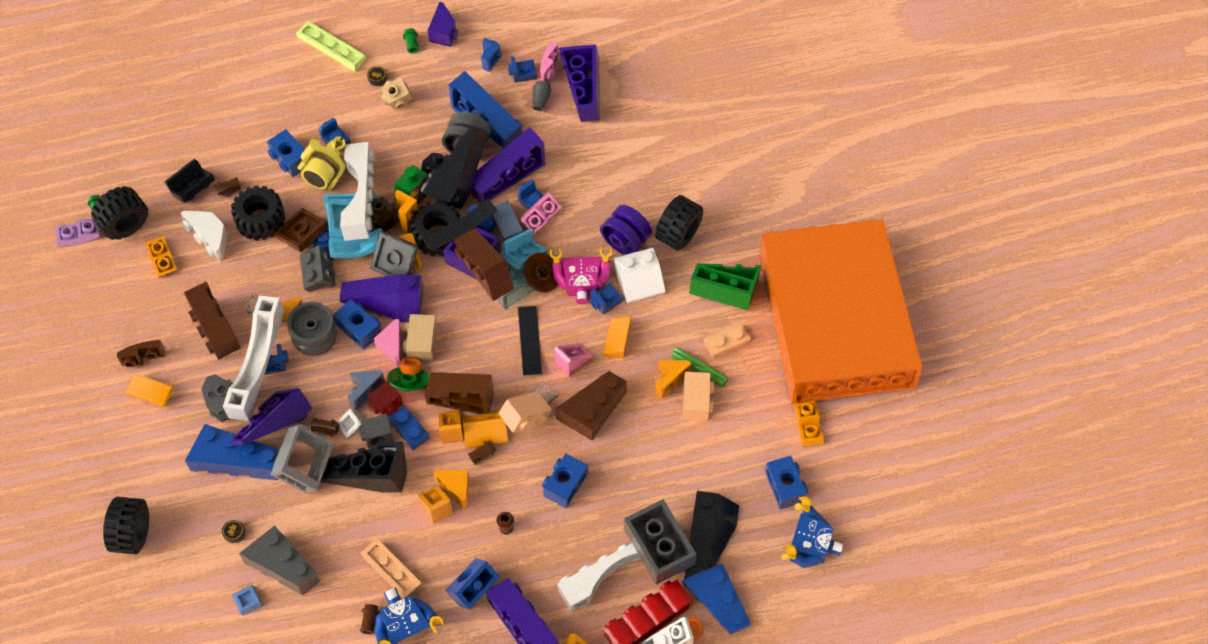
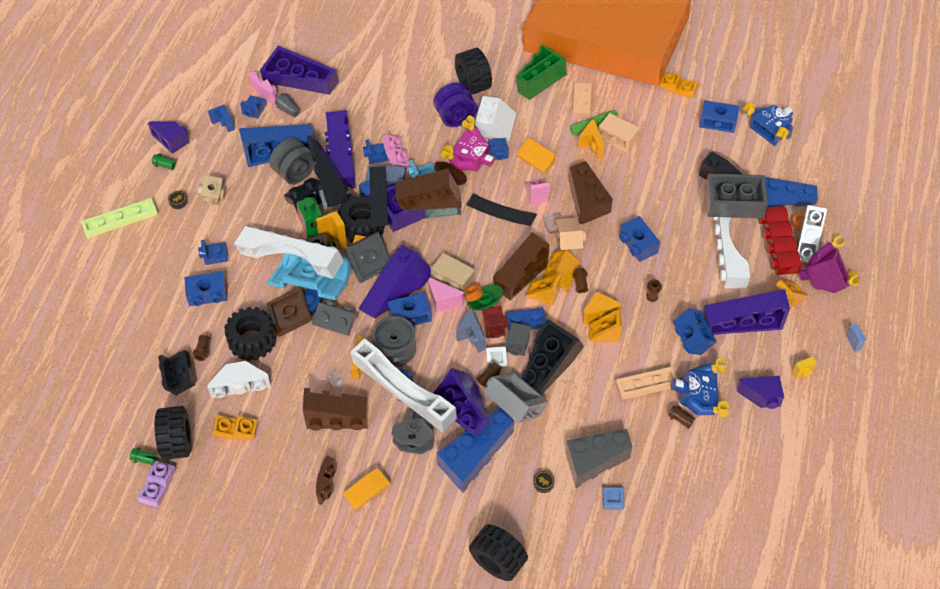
camera: 60 degrees left, 5 degrees down
light yellow piece [297,137,346,191] -> none

